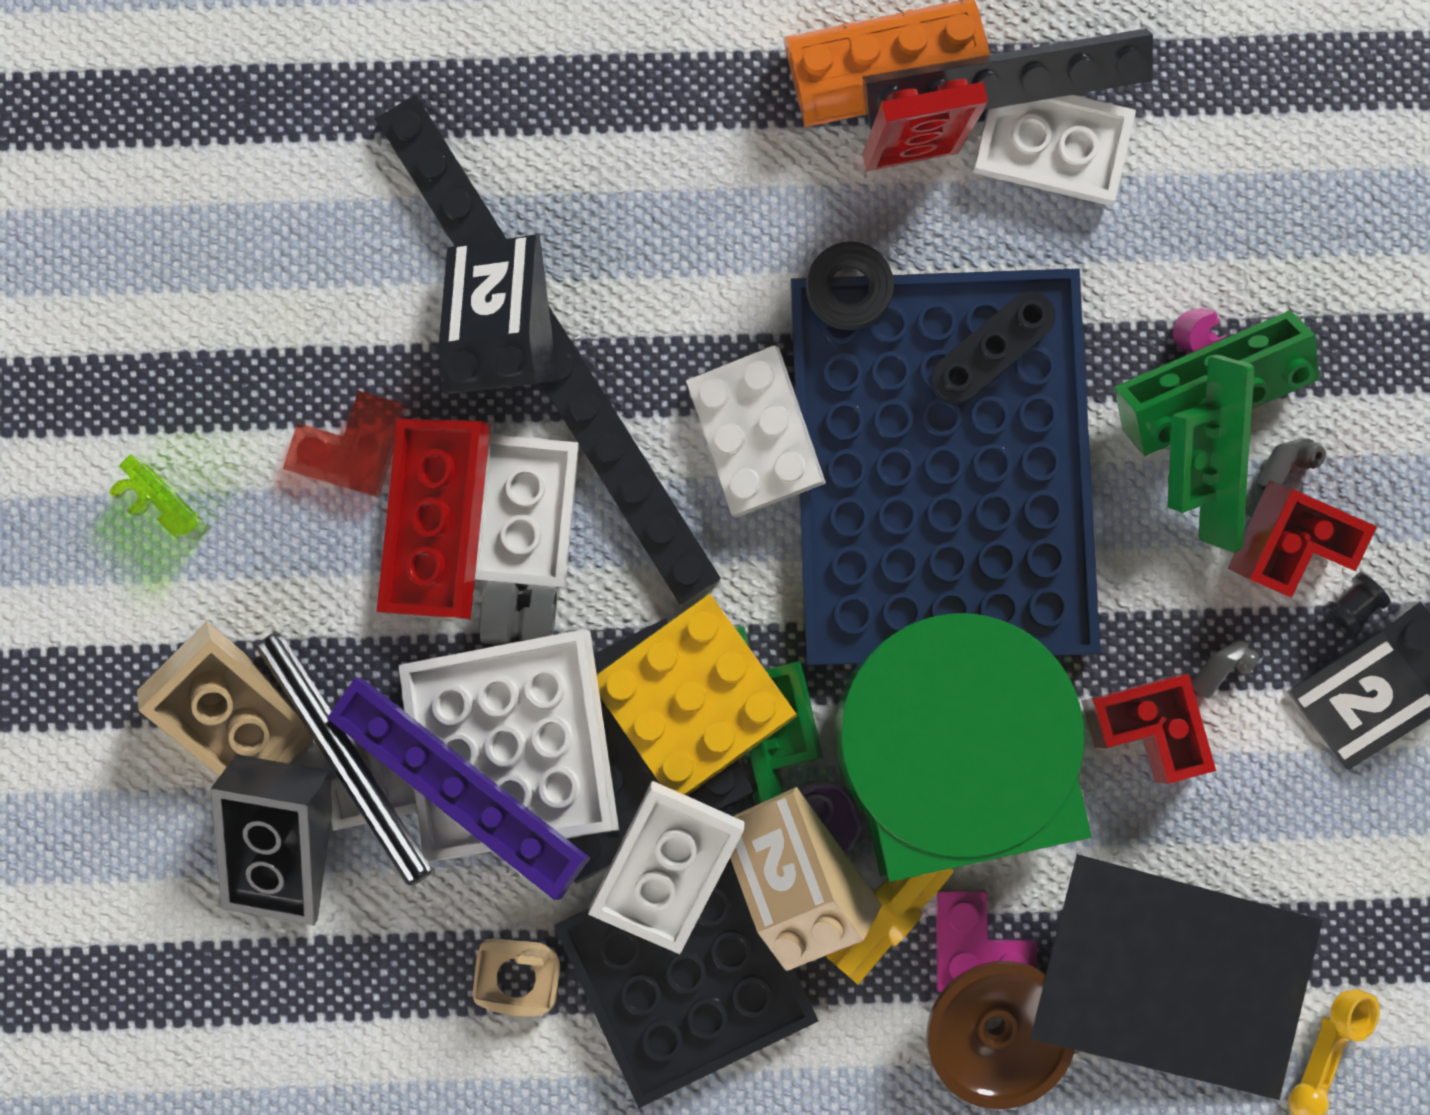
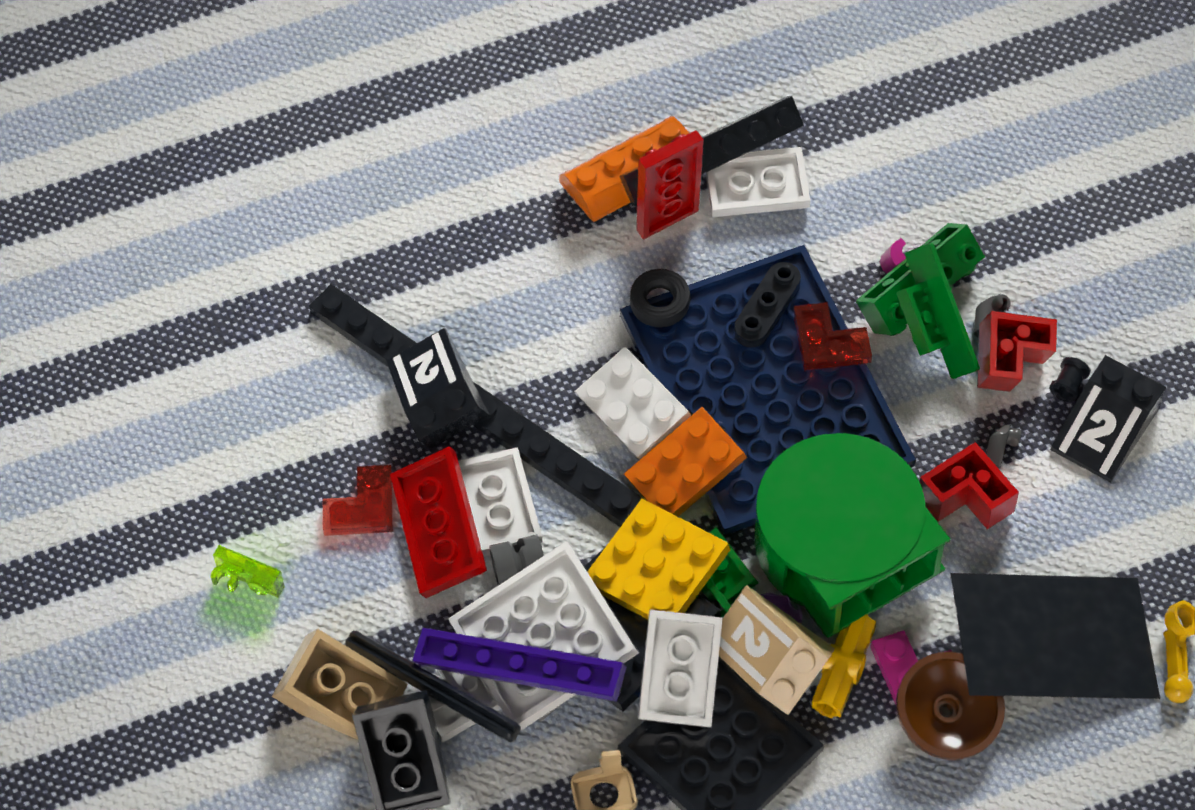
camera: 10 degrees left, 25 degrees down
none -> orange plate [624,407,747,517]
none -> clear red plate [793,302,872,371]

